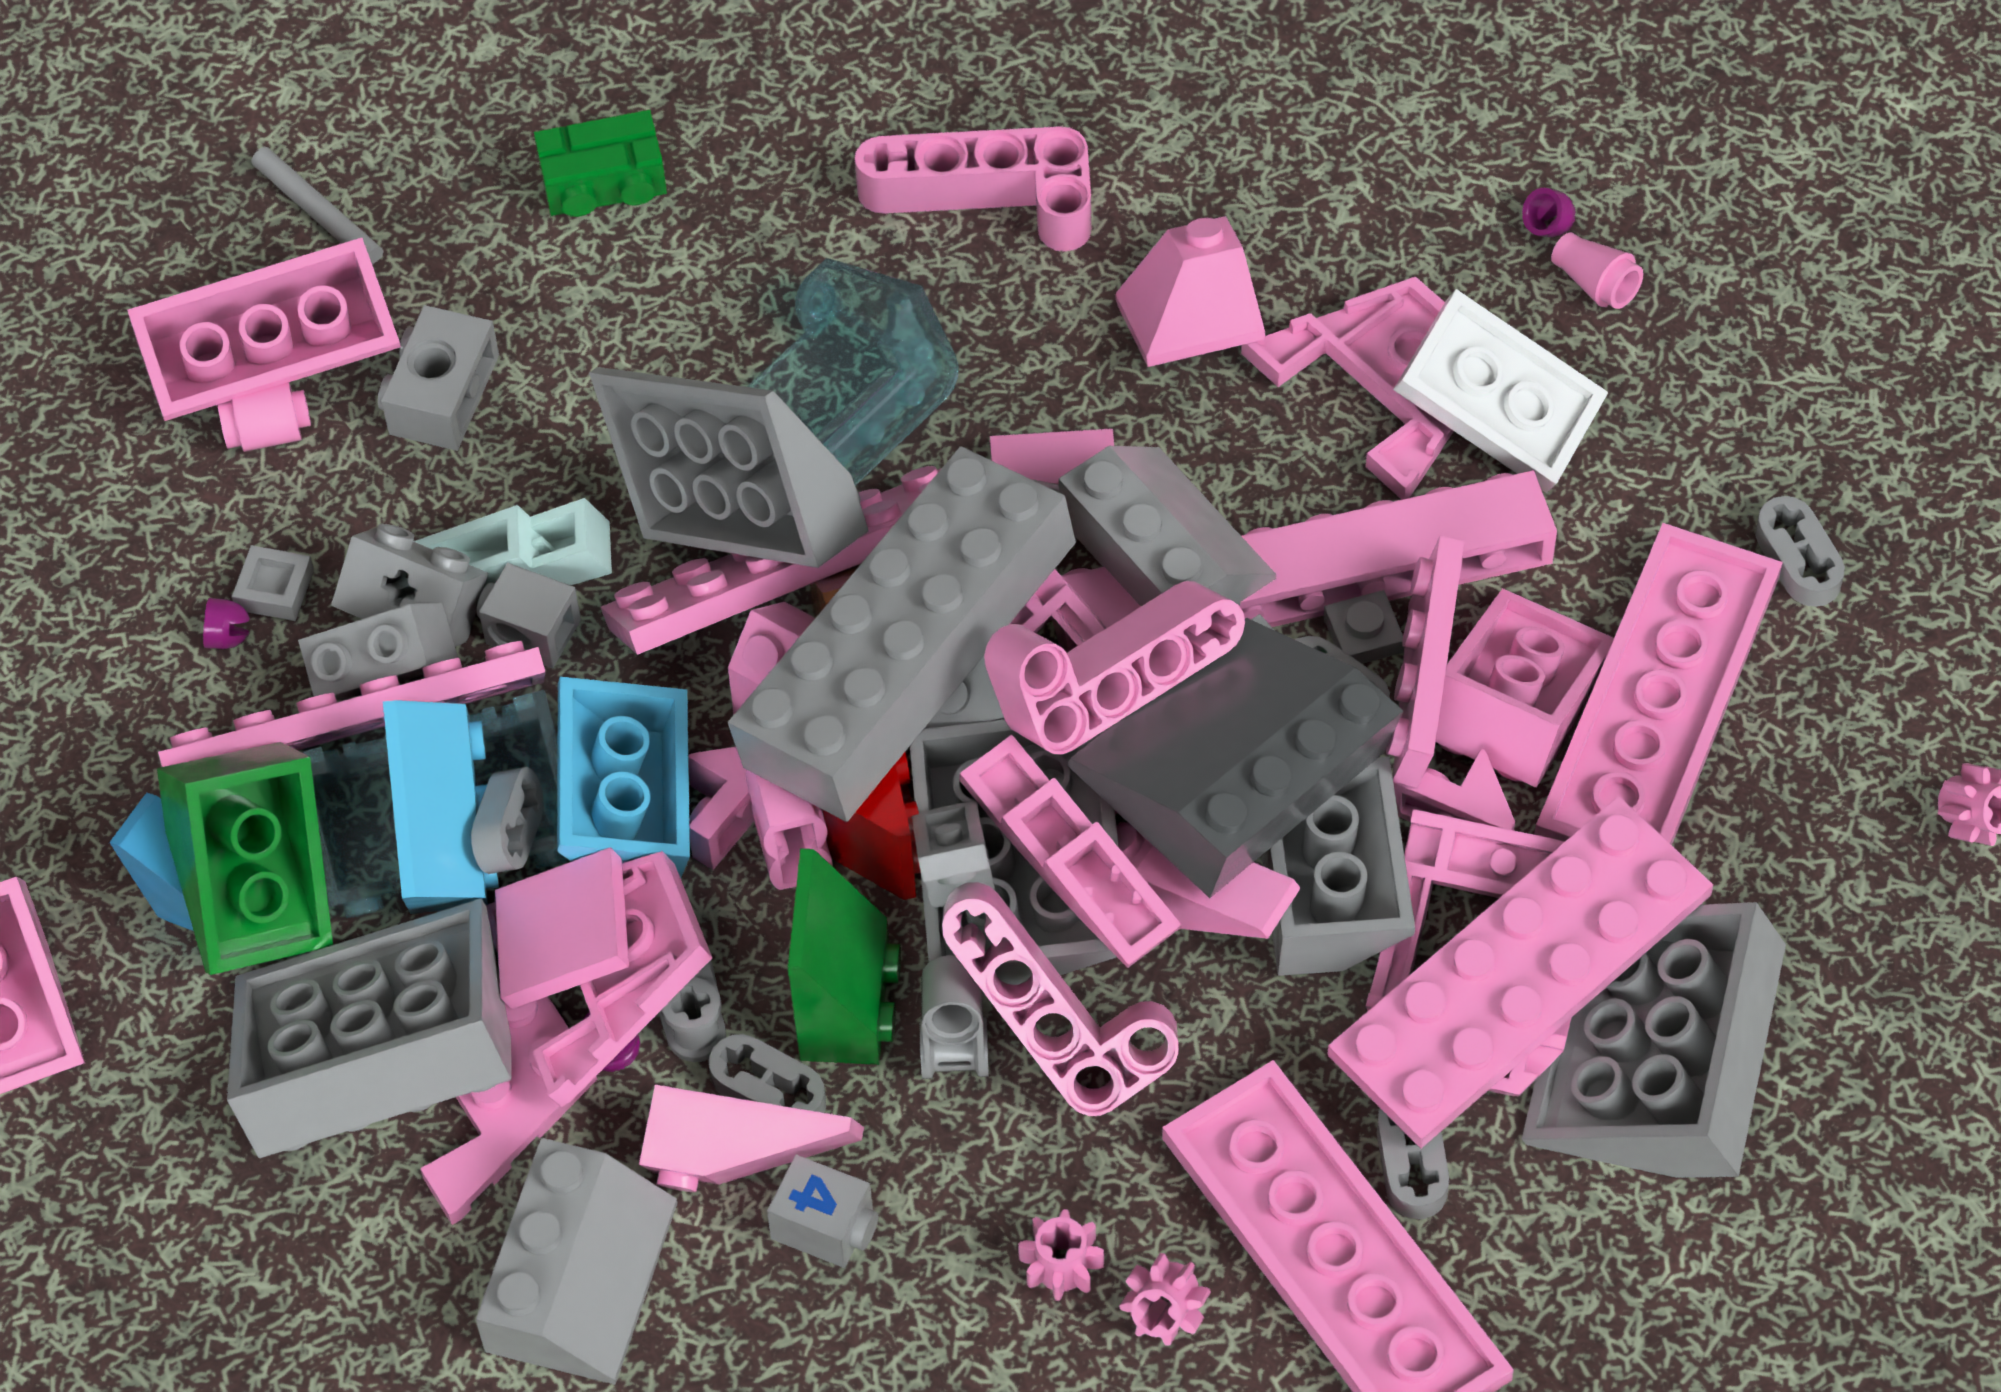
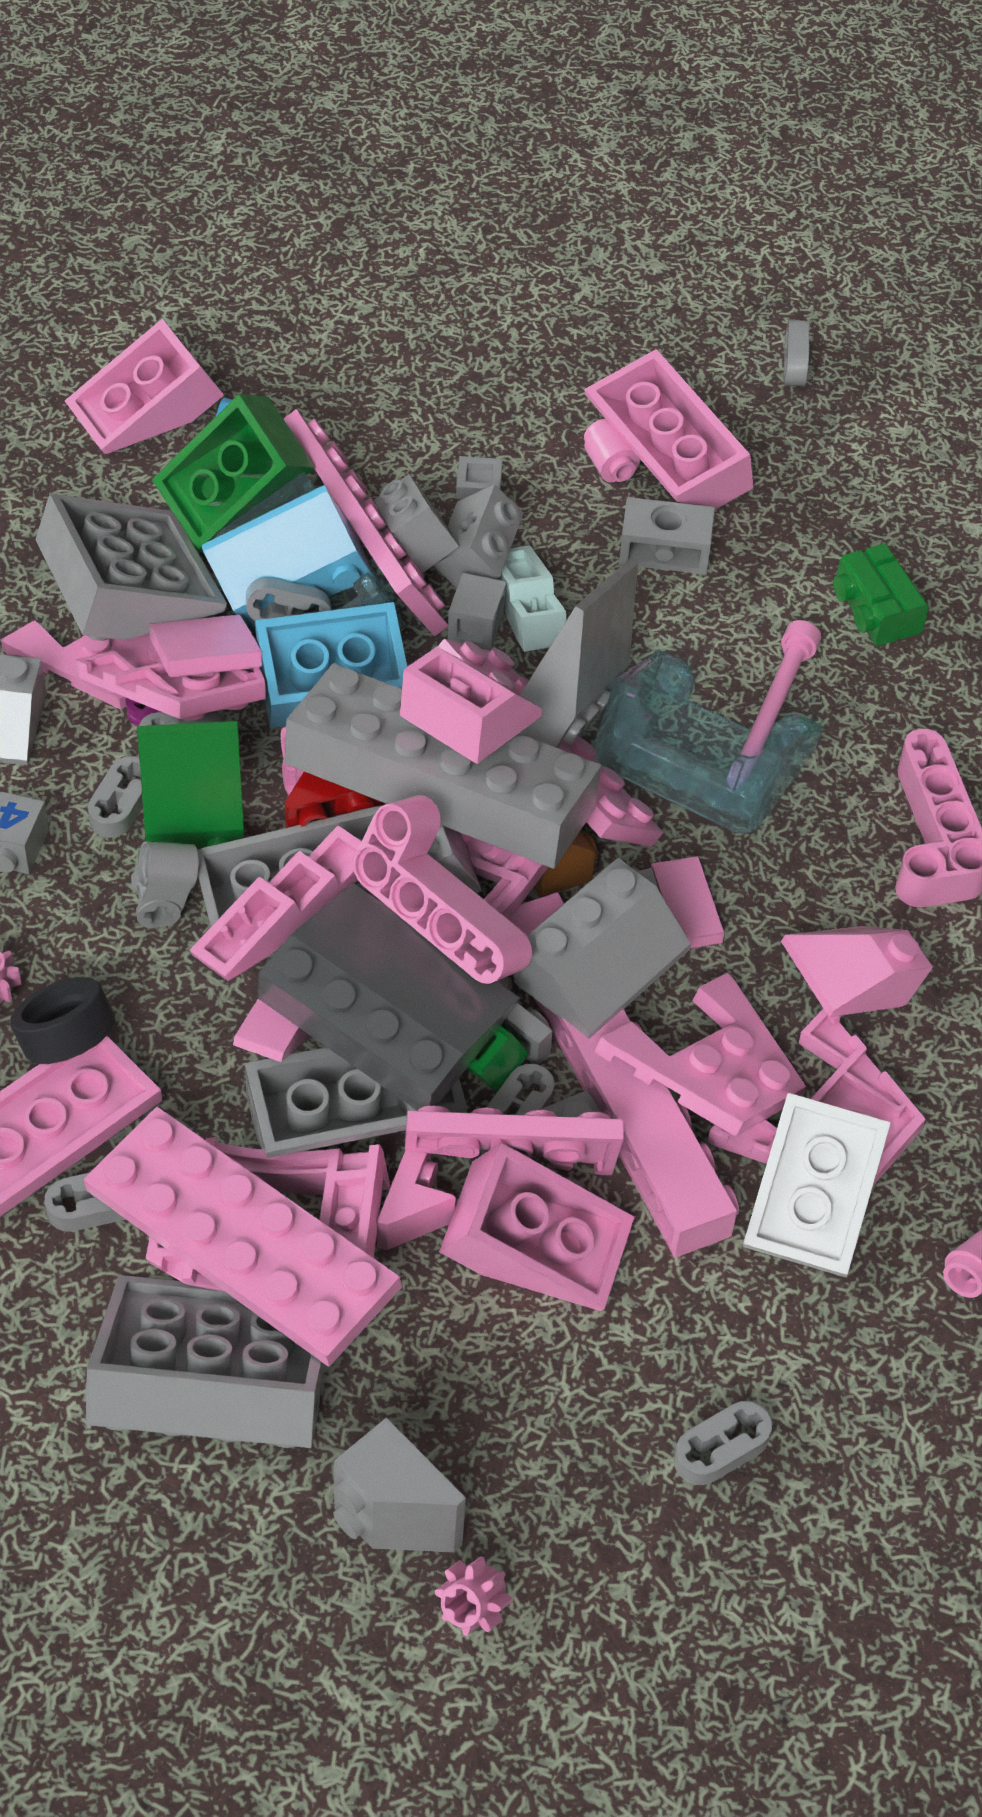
camera: 75 degrees right, 5 degrees down
magenta hinge [203,598,250,650] -> none
light grey bar [252,147,383,264] -> none
bright pink slope [639,1085,864,1192] -> none
light grey slope [912,800,995,908] -> none
bright pink beam [942,882,1178,1116] -> none
bright pink plate [1534,523,1783,845] -> none
none -> black tyre [10,977,115,1064]
none -> light grey slope [333,1418,466,1552]
none -> bright pink slope [400,646,542,764]
none -> bright pink wing [595,973,806,1137]
none -> bright pink piece [729,620,821,788]
none -> light grey beam [784,319,810,387]

